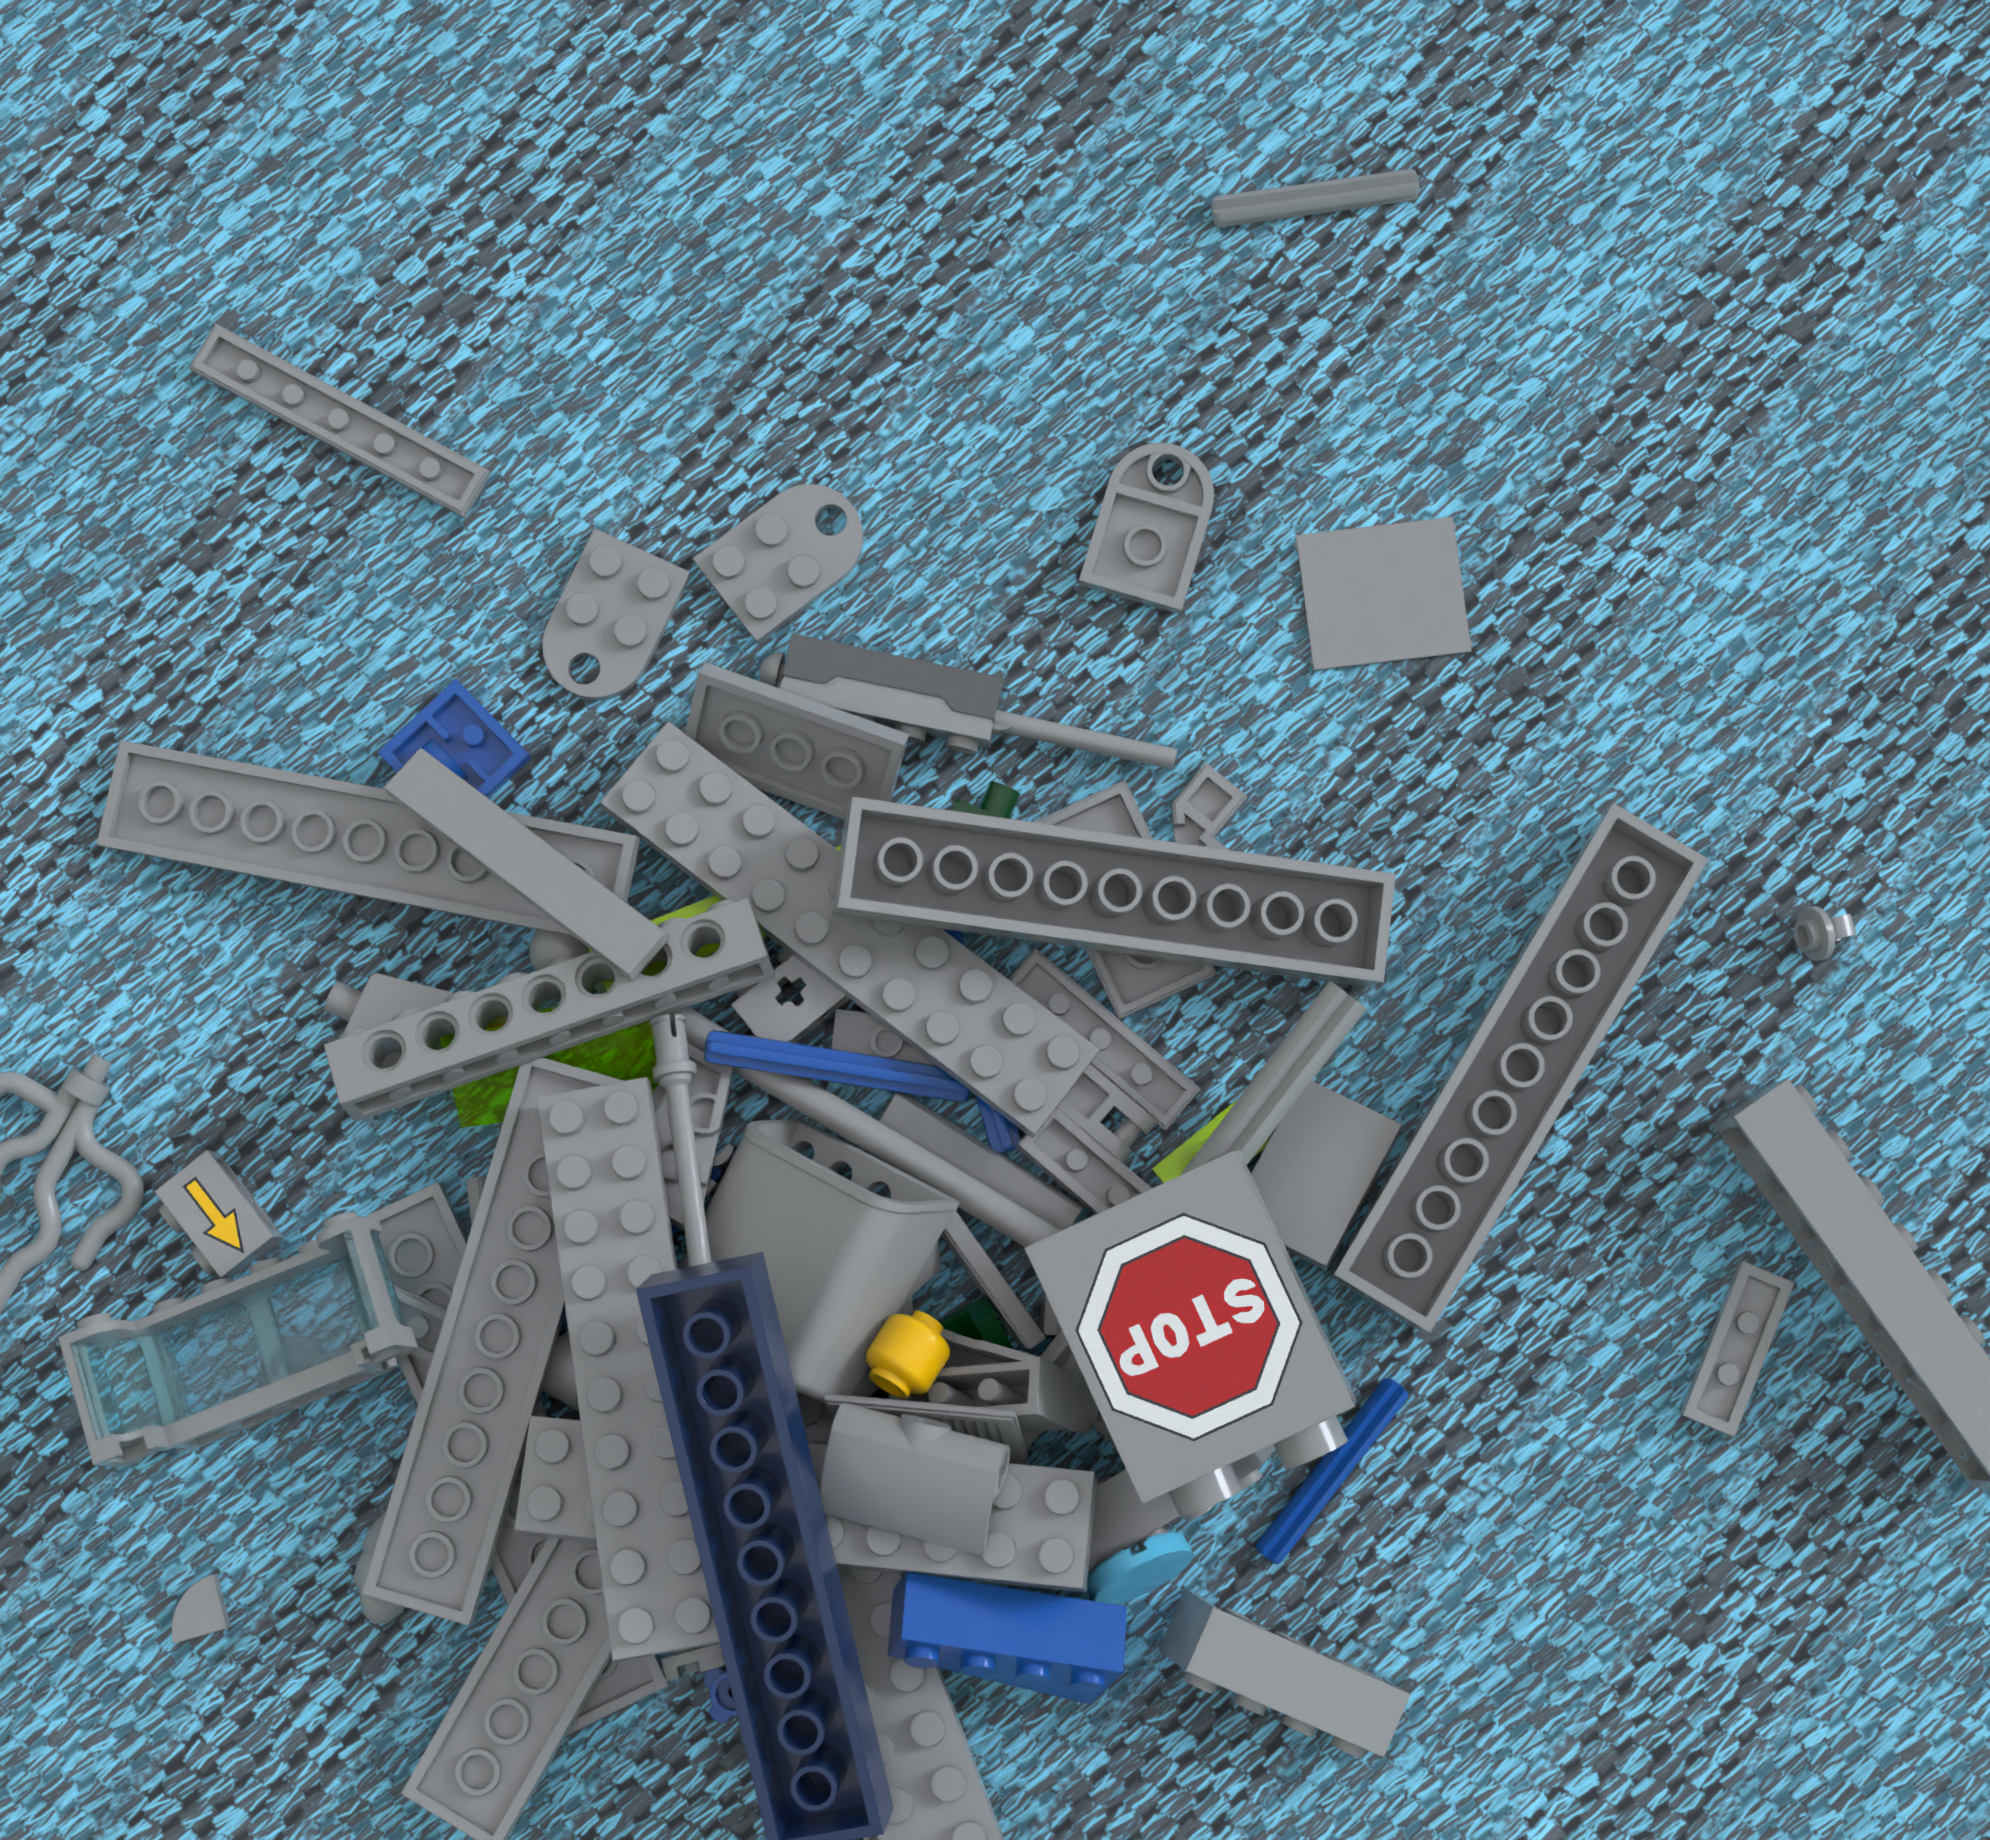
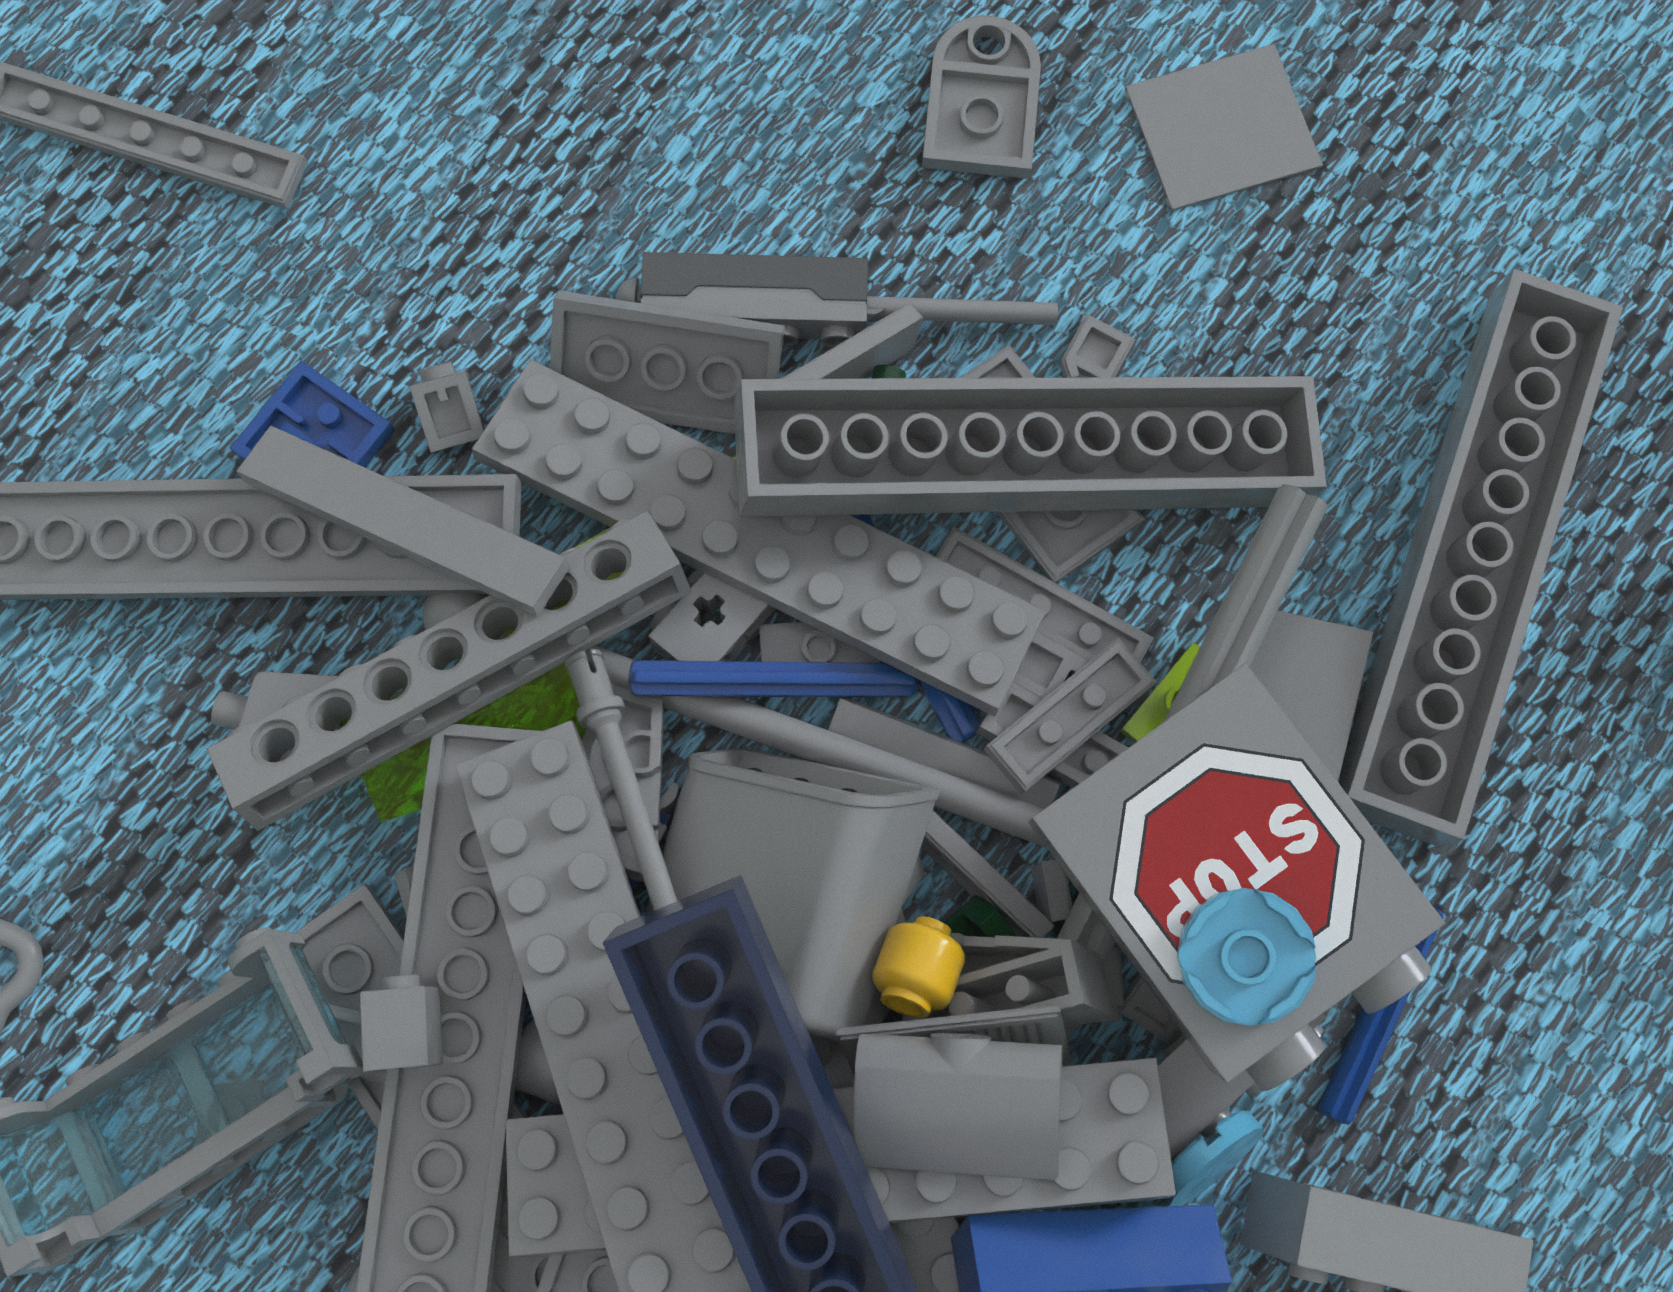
camera: 20 degrees left, 5 degrees down
light grey brick [155,1150,284,1278] -> none
light grey plate [543,528,692,700] -> none
light grey plate [693,484,864,644] -> none
none -> light grey brick [360,975,443,1072]
none -> light grey bracket [409,361,485,453]
none -> light grey tile [781,304,923,379]
none -> light grey tile [983,638,1157,795]
none -> medium azure tile [1177,888,1316,1026]

